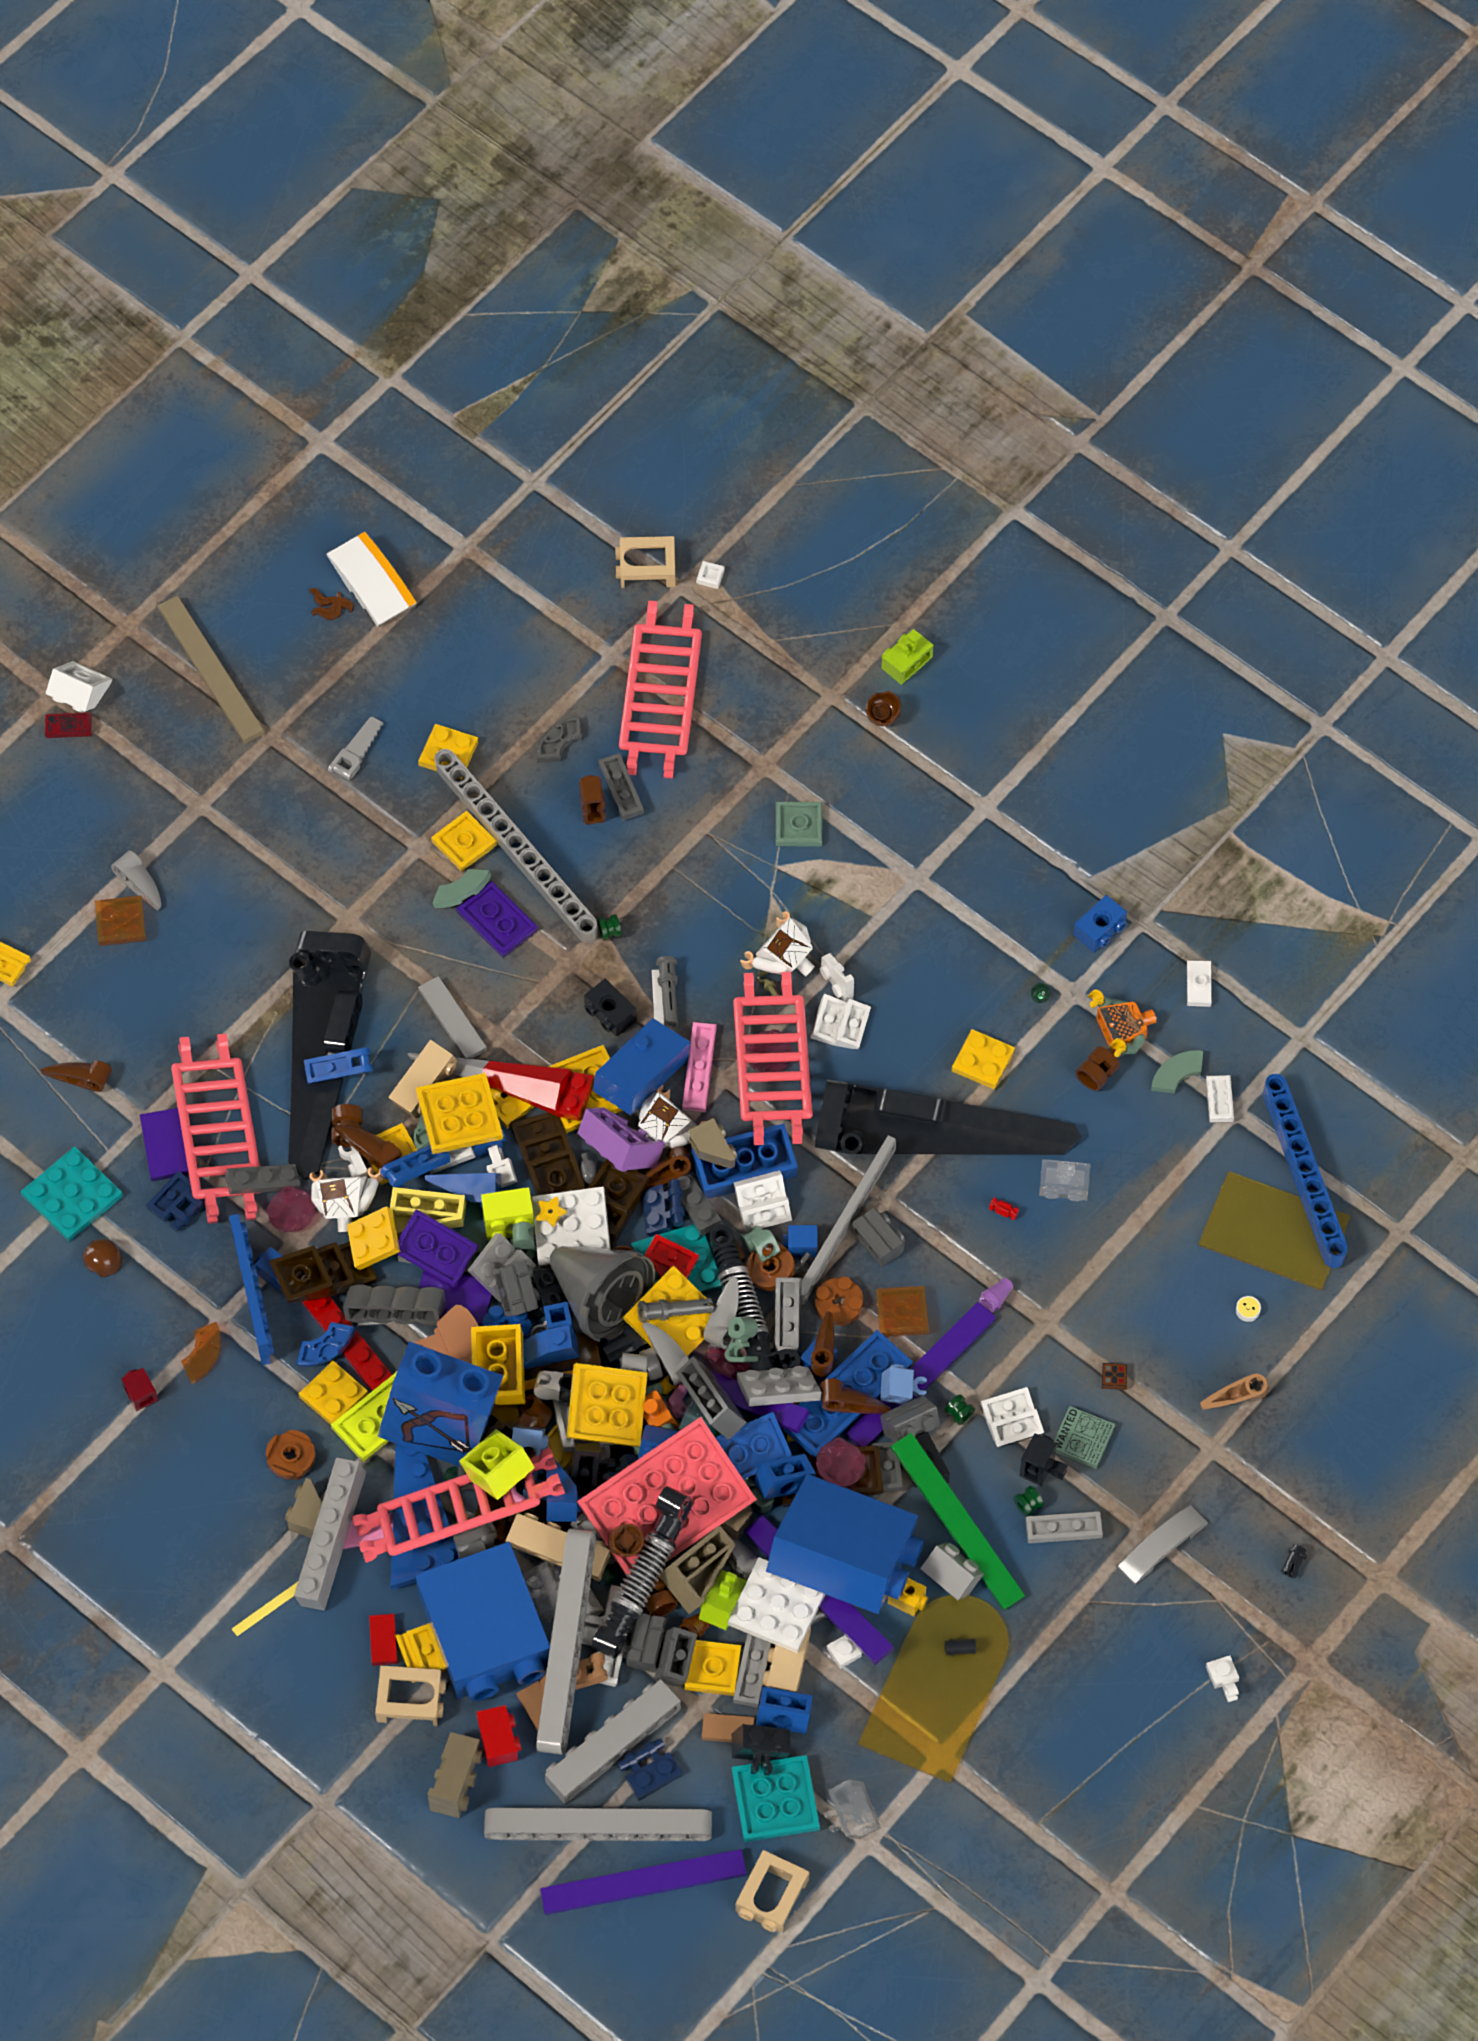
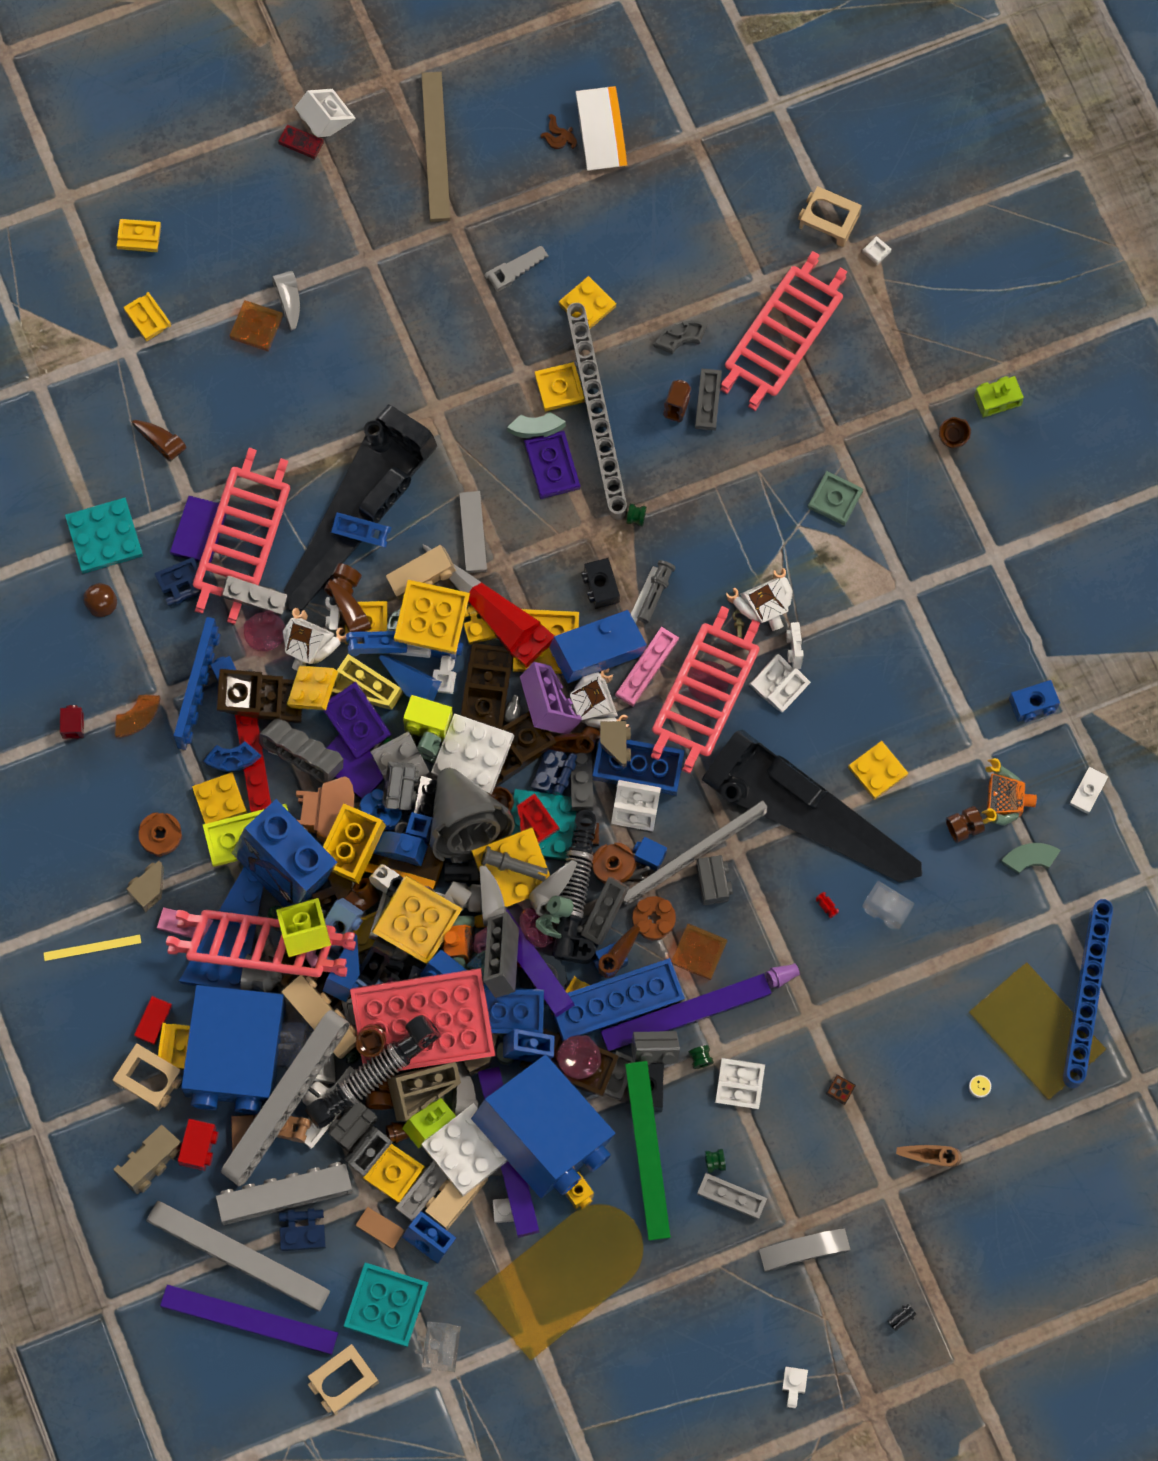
camera: 25 degrees right, 10 degrees up
light grey brick [294,1458,366,1611] -> none
yellow plate [536,1197,567,1227] -> none
black brick [731,1724,791,1776] -> none
light grey plate [737,1366,821,1406] -> none
sand green leg [740,1225,780,1263] -> none
reddish brown piece [820,1379,890,1414] -> none
medium blue brick [880,1365,927,1404] -> none
light grey brick [921,1542,984,1600] -> none
black pin [944,1637,976,1658] -> none
black brick [1019,1433,1068,1487] -> none
clear green hinge [1031,982,1050,1003] -> none
sand green tile [1054,1406,1115,1469] -> none
white plate [1206,1075,1234,1123] -> none

